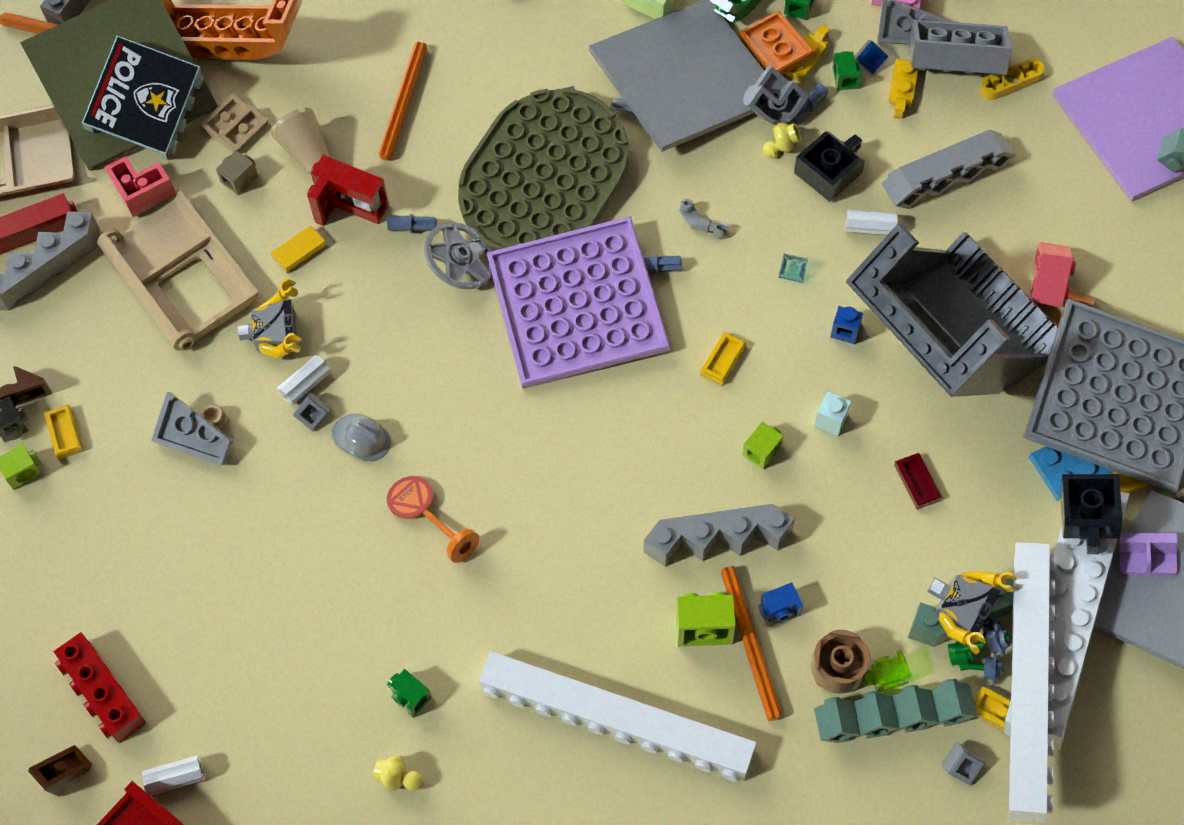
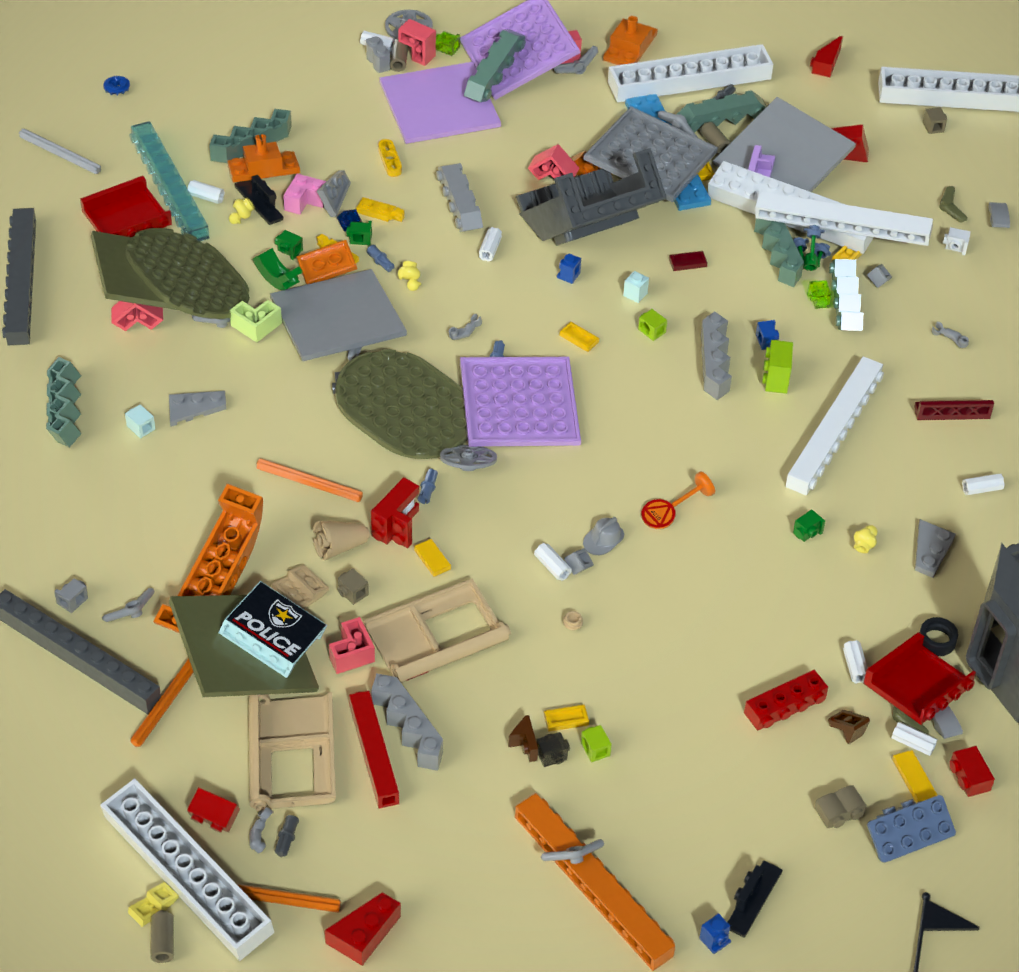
camera: 85 degrees left, 15 degrees down
light grey wing [151,392,233,465] -> none
torso [238,279,302,359] -> none
orange axle [721,566,782,721] -> none
light grey brick [743,66,809,125] -> none
clear light blue slope [778,253,808,283] -> none
black hinge [794,131,865,202] -> none
medium nougat brick [811,630,871,694] -> none
light grey brick [908,19,1012,76] -> none
torso [927,571,1017,654] -> none
black hinge [1060,474,1122,554] -> none

